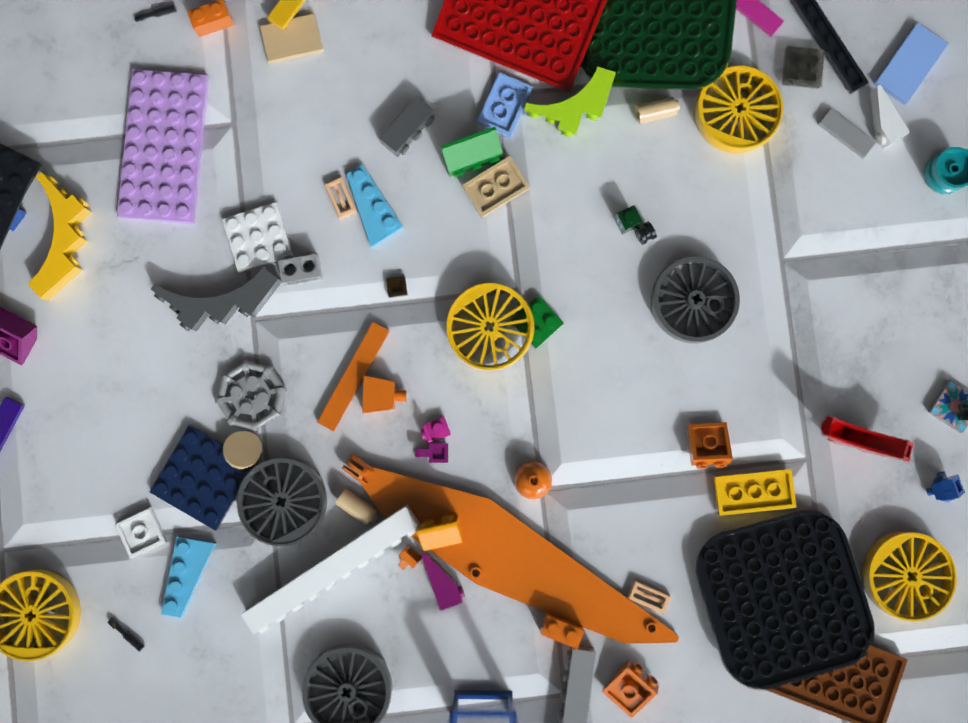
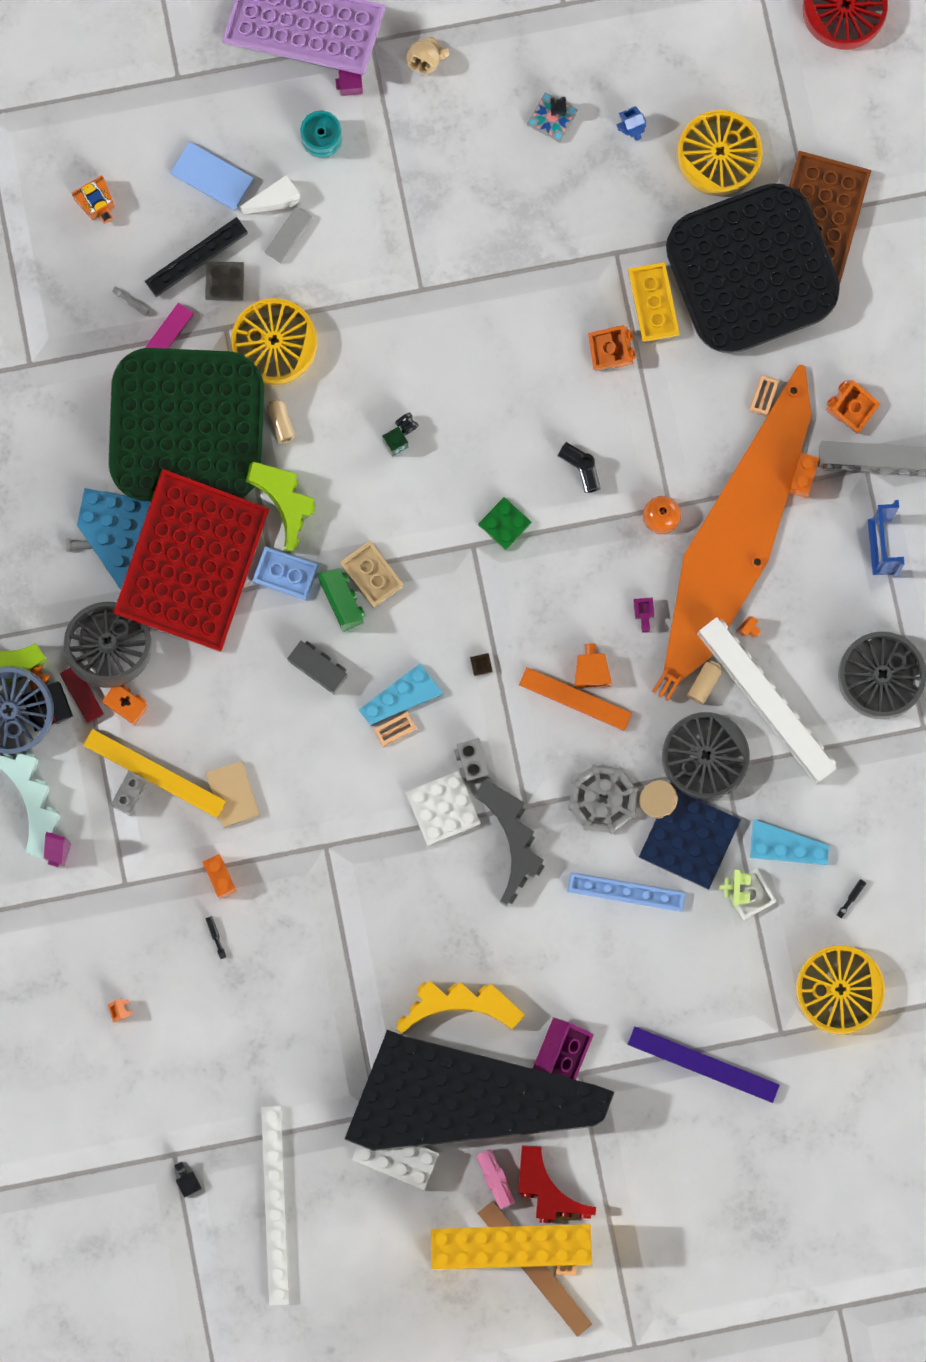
camera: 90 degrees left, 5 degrees down
lavender plate [117,69,209,224] -> none
light orange slope [417,515,463,551] -> none
dark pink bracket [420,417,451,443] -> none
magenta slope [421,551,465,611] -> none
yellow piece [446,283,534,371] -> none
dark grey piece [651,256,740,344] -> none
red arch [821,415,914,462] -> none
none -> black piece [557,442,601,493]
none -> light blue tile [568,873,685,912]
none -> yellowish green hips [719,870,751,907]

